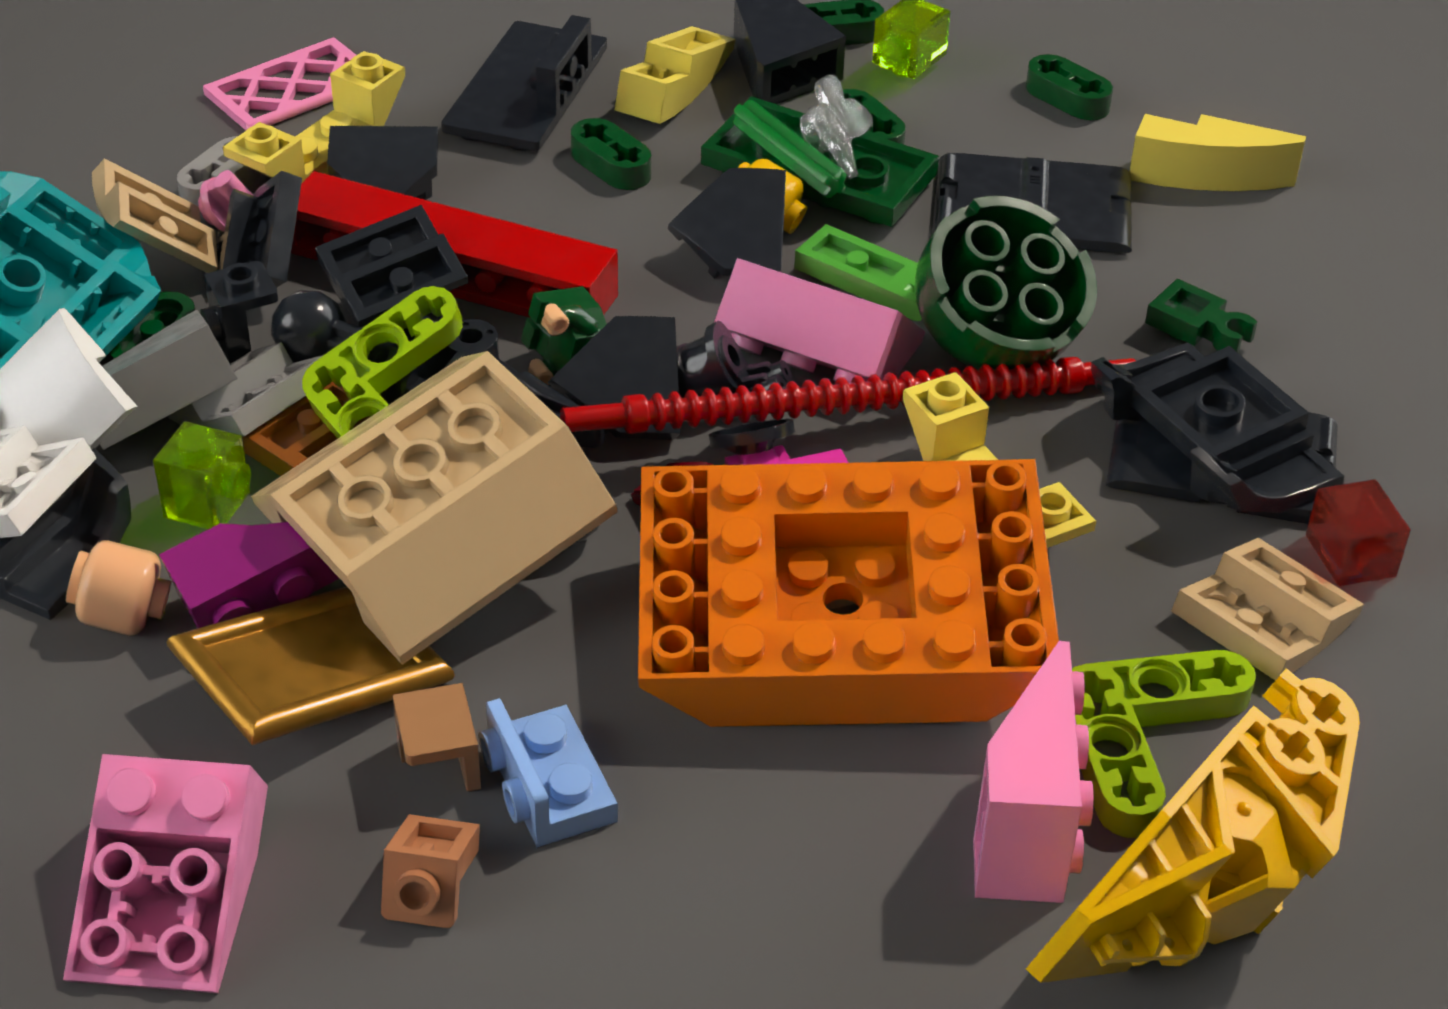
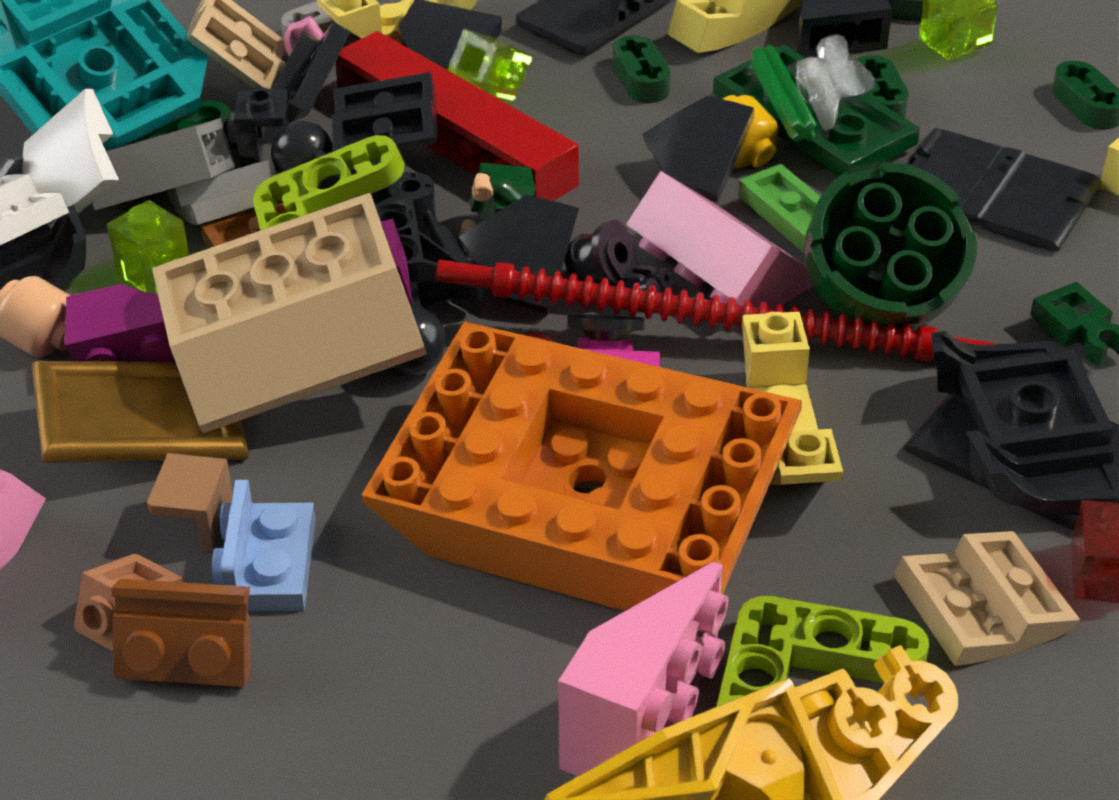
camera: 25 degrees right, 0 degrees up
none -> dark orange plate [112,579,251,687]
none -> clear neon green brick [447,29,532,101]

